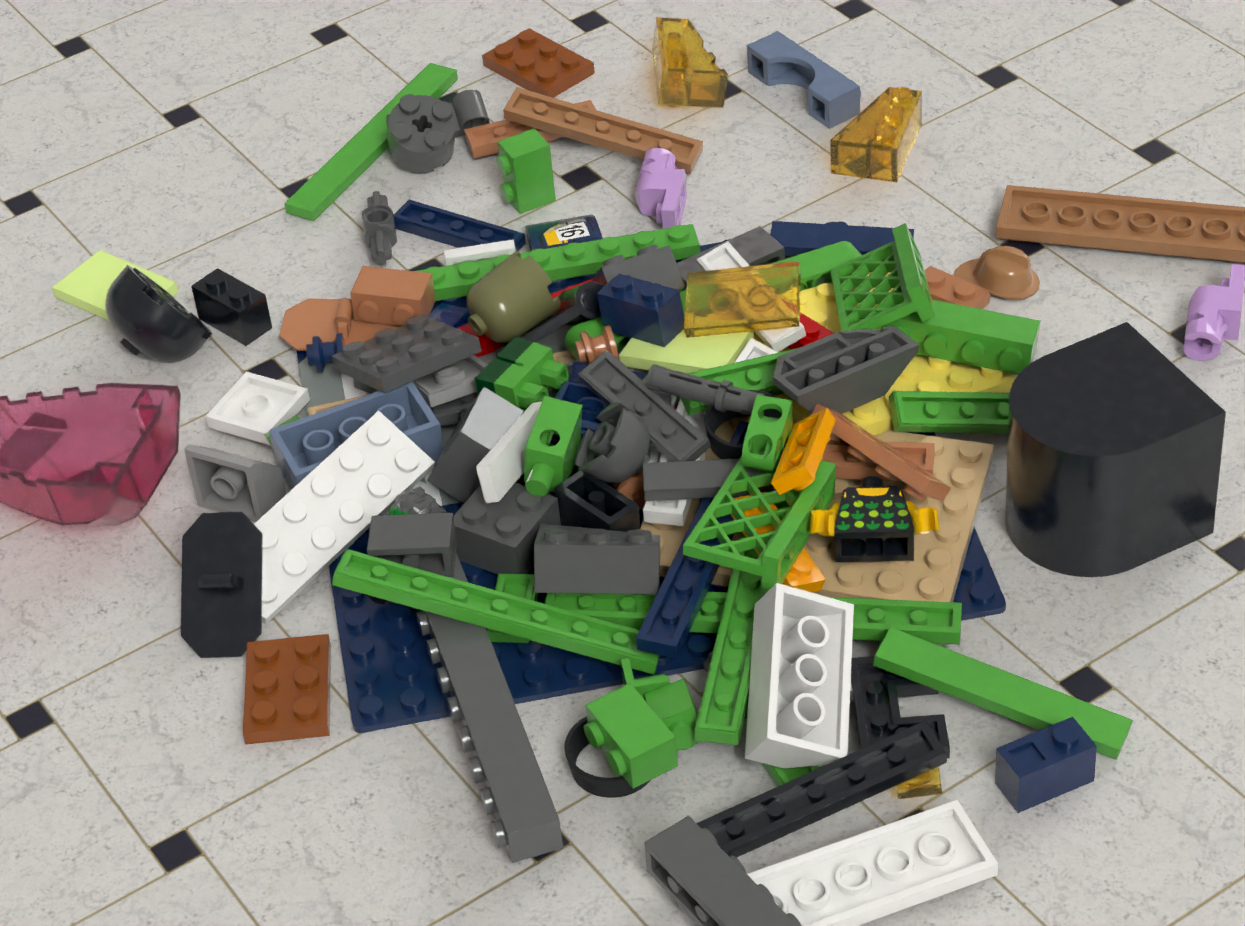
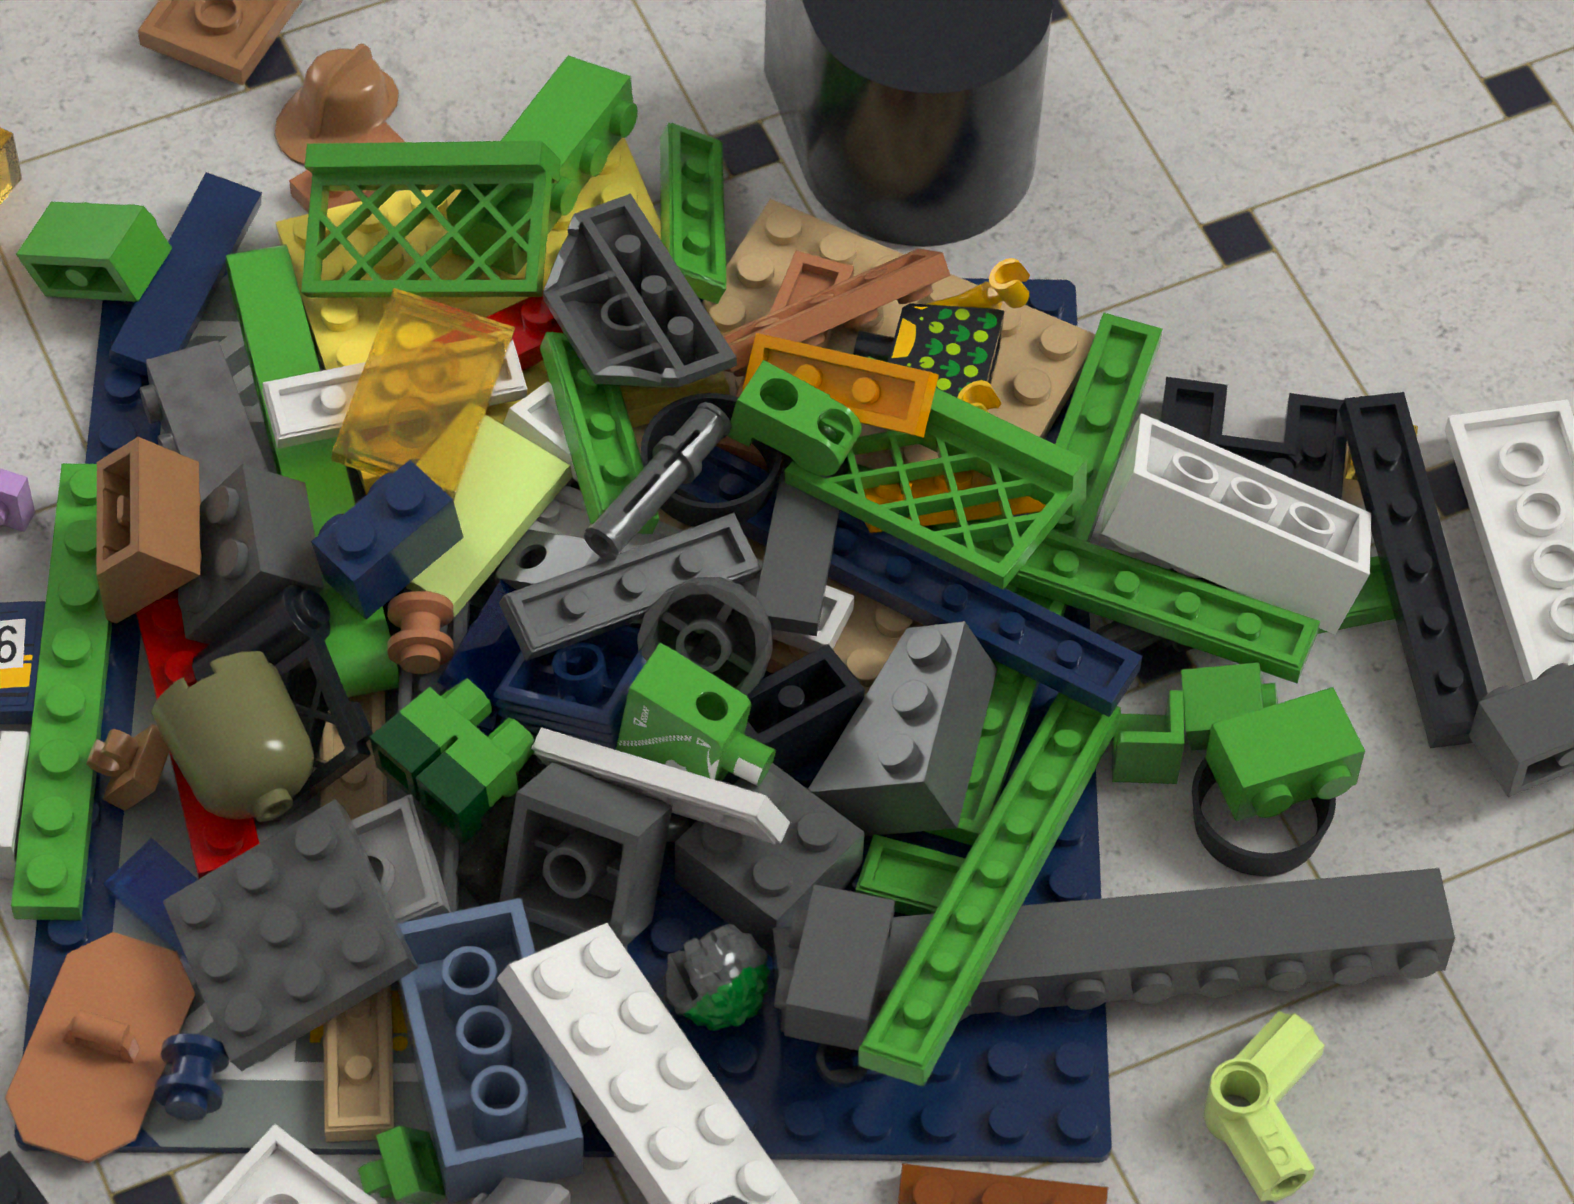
camera: 85 degrees left, 15 degrees up
nougat brick [350,266,435,326] -> none
bright green tile [873,627,1133,760] -> none
dark blue brick [995,717,1097,813] -> none
none -> bright green brick [16,201,172,302]
none -> medium nougat slope [97,437,202,624]
none -> yellowish green piece [1204,1011,1324,1203]

